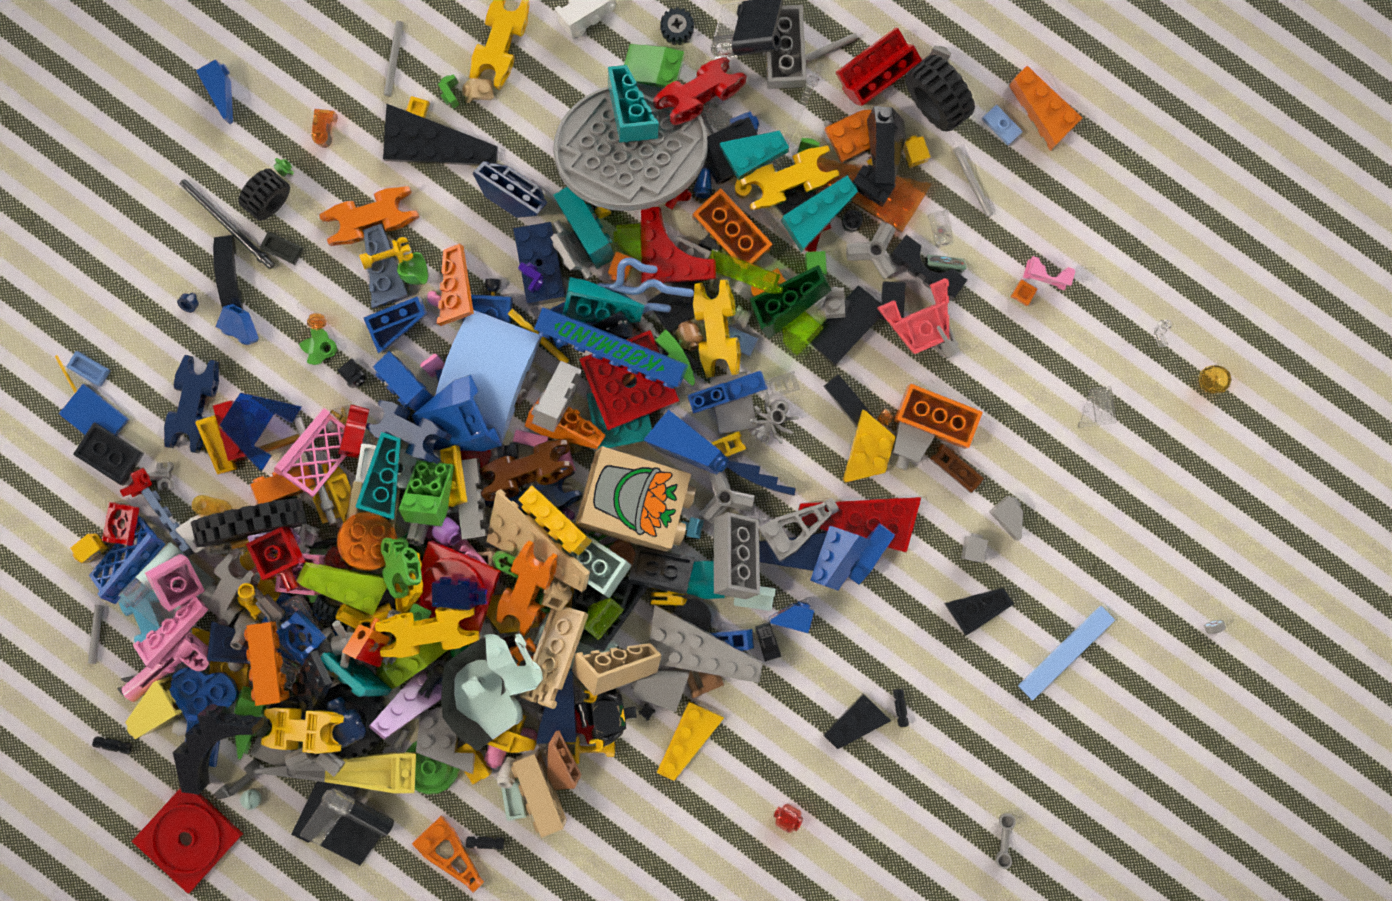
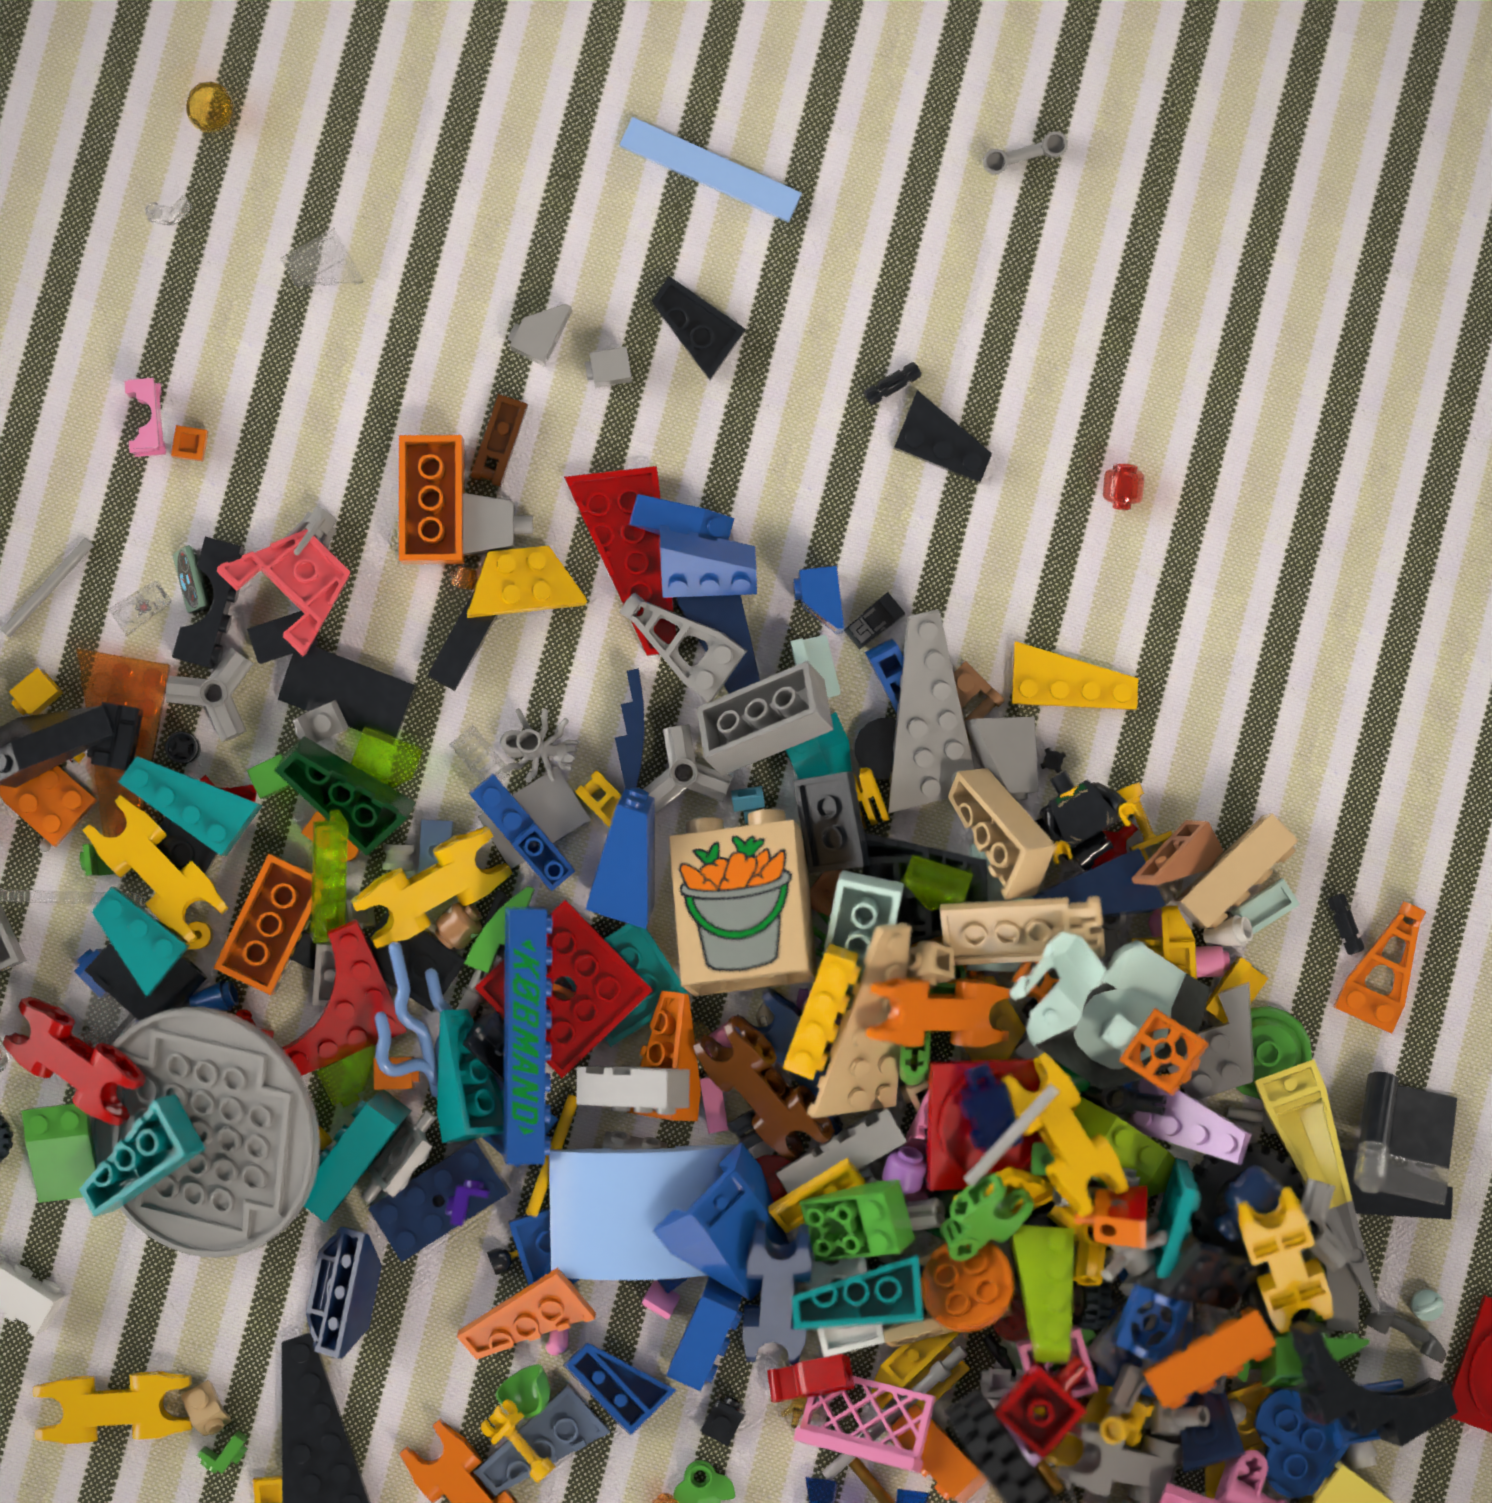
camera: 115 degrees left, 0 degrees up
none -> light grey bar [964,1083,1060,1187]
none -> orange piece [1119,1008,1209,1097]

